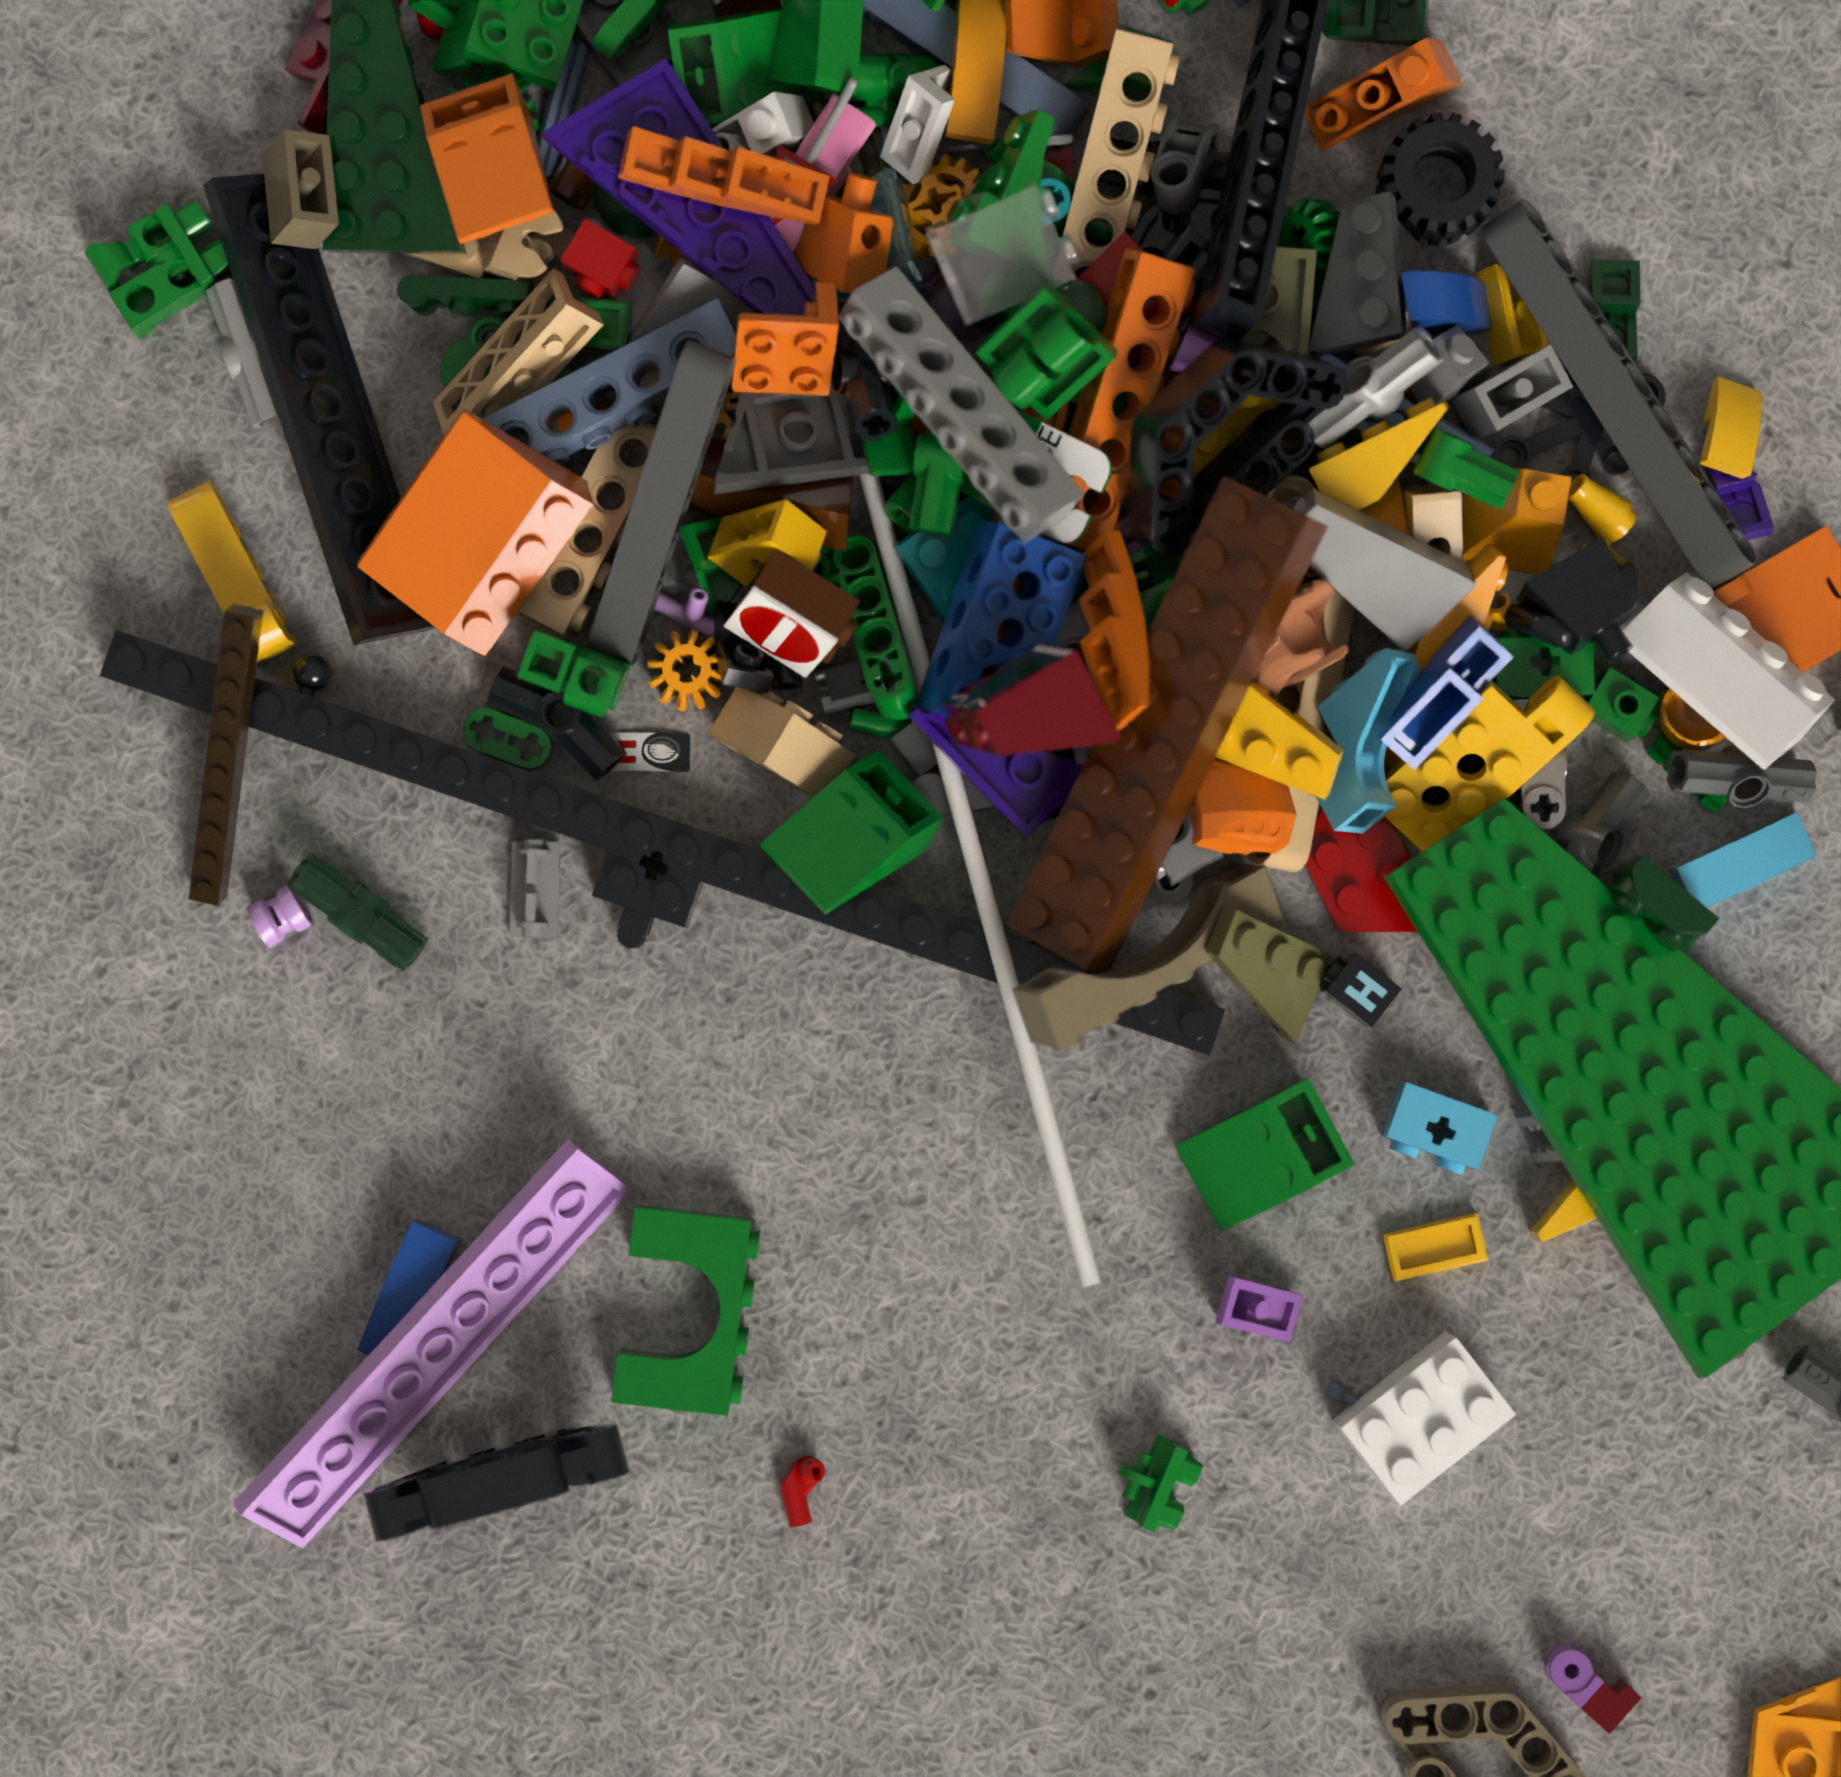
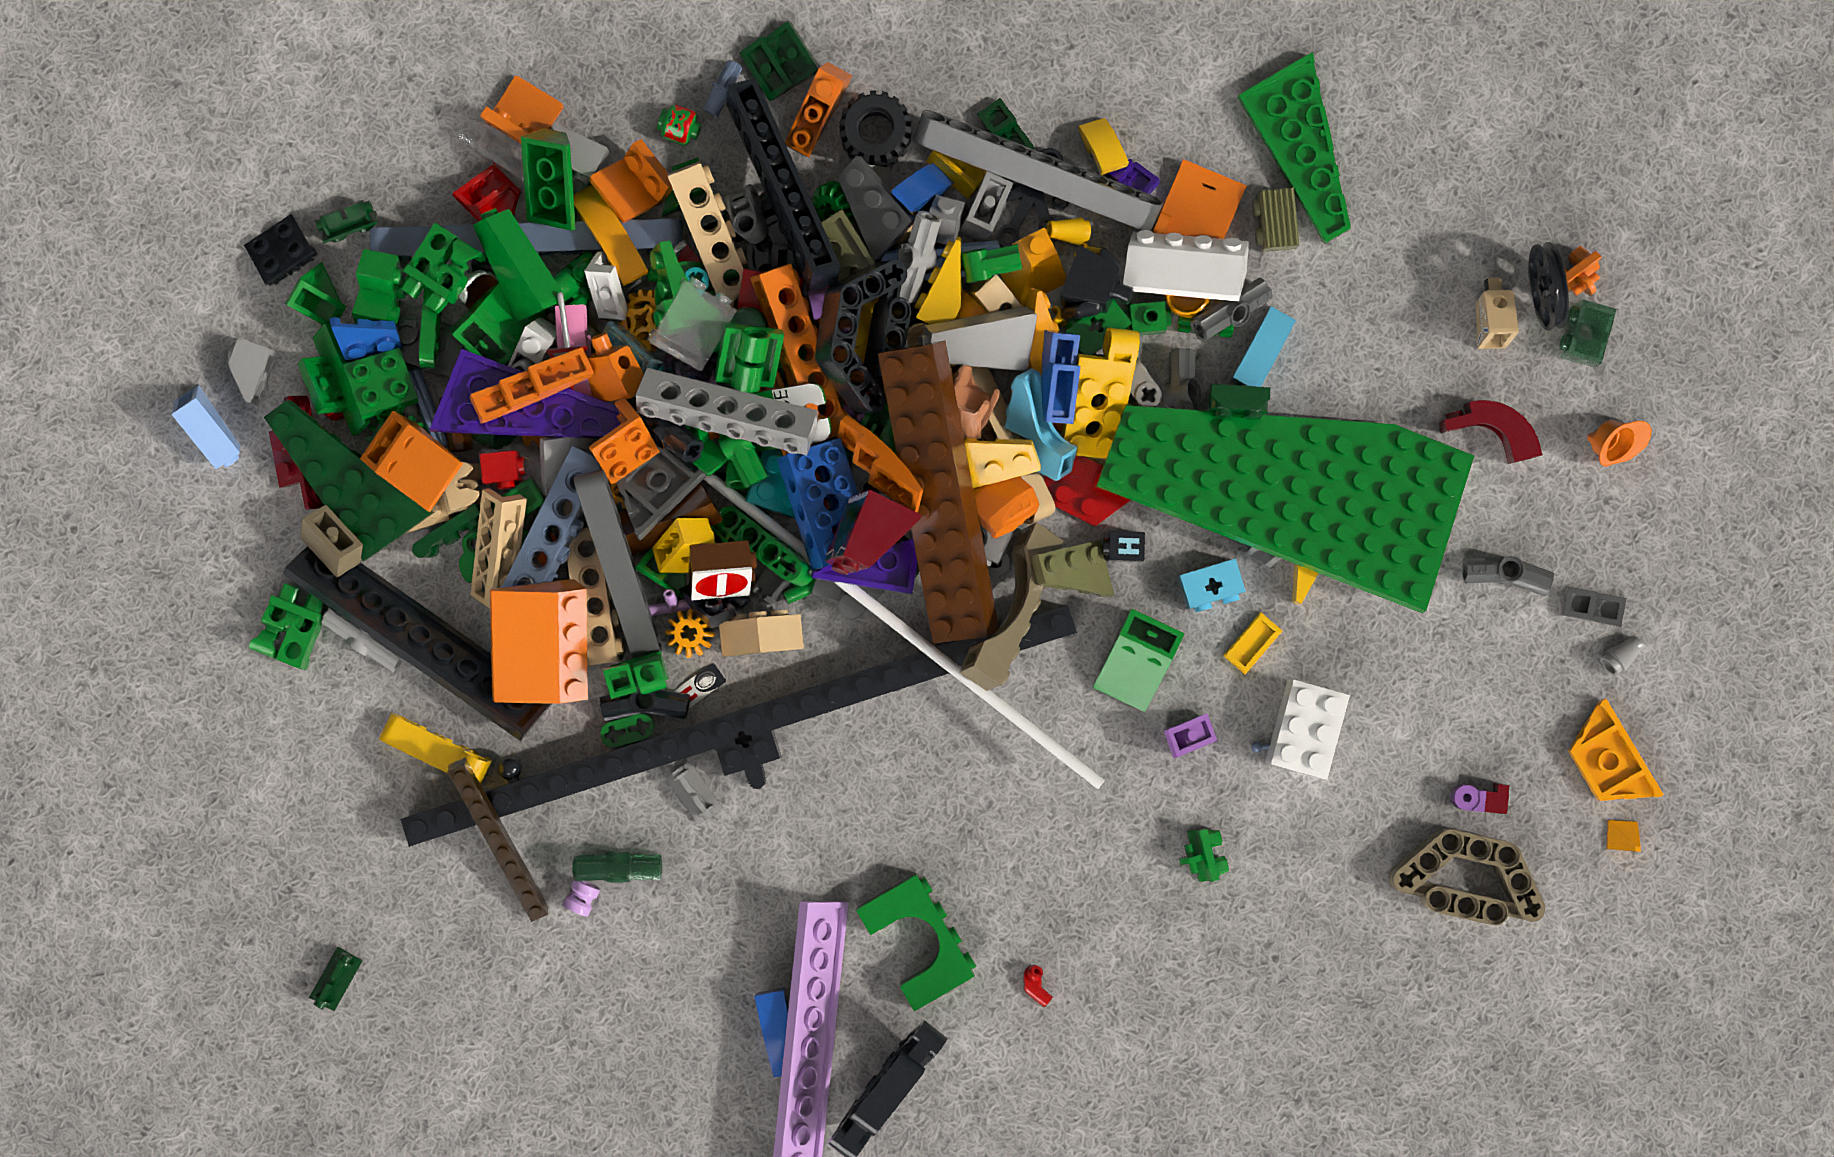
camera: 30 degrees left, 0 degrees up
green slope [760,750,944,915] -> none

